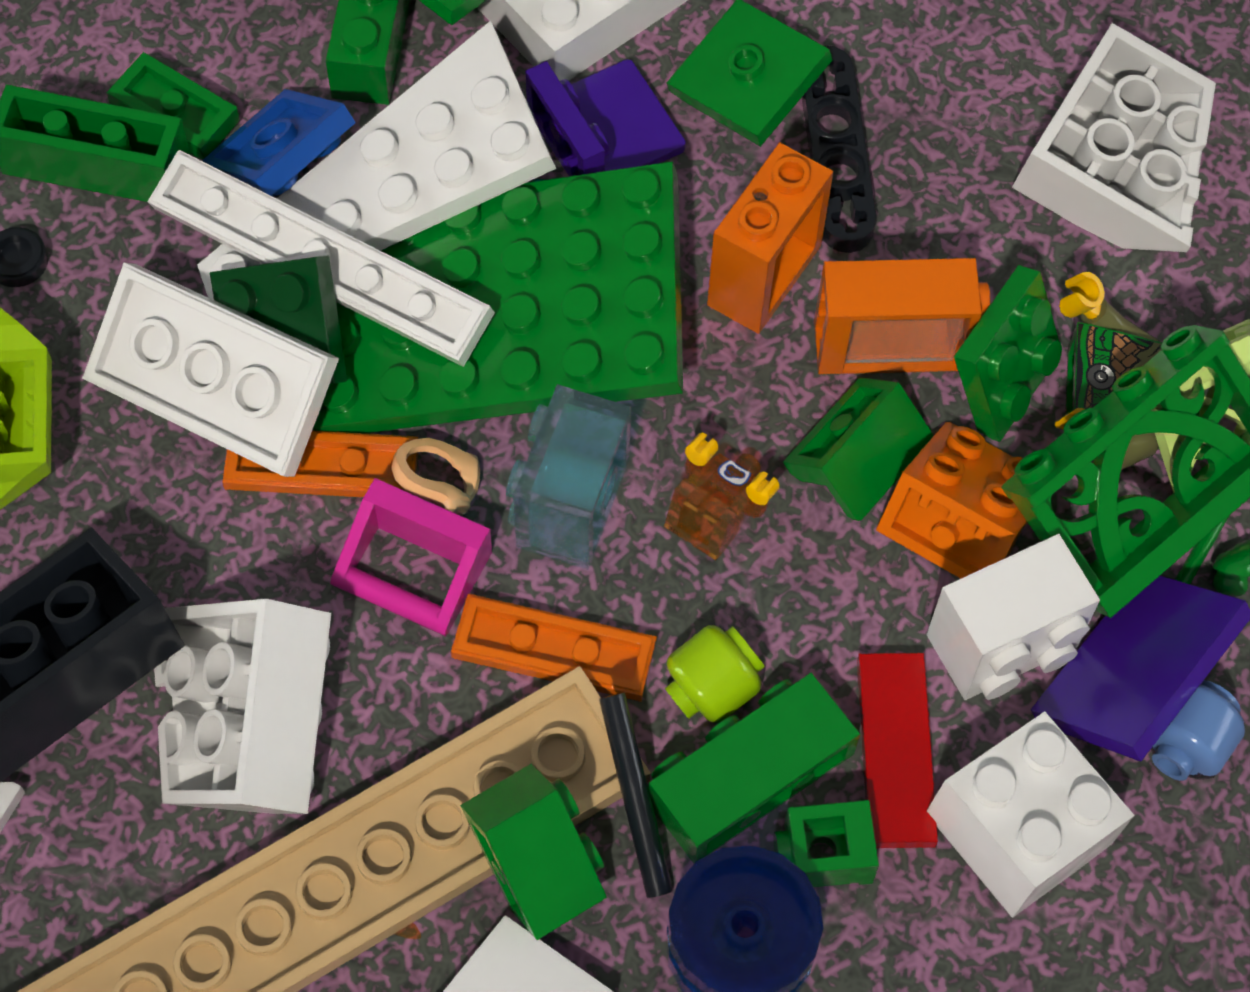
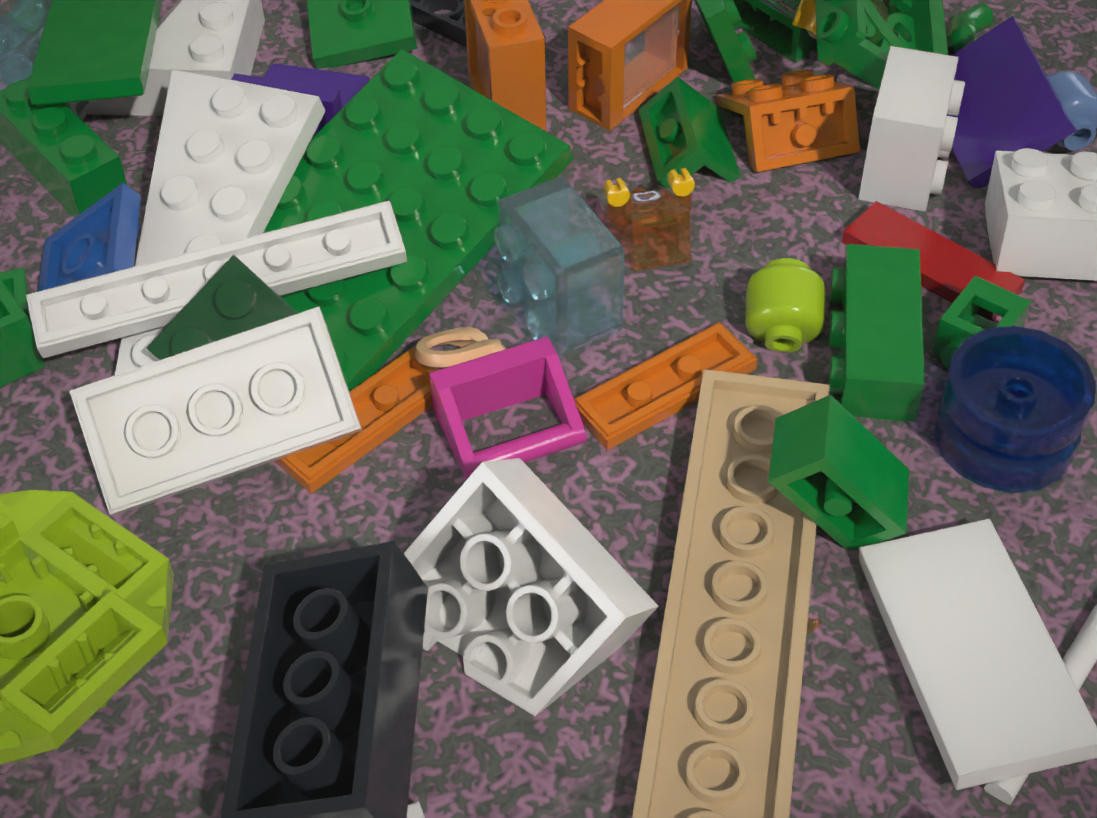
camera: 45 degrees left, 15 degrees down
black bar [599,692,673,898] -> none

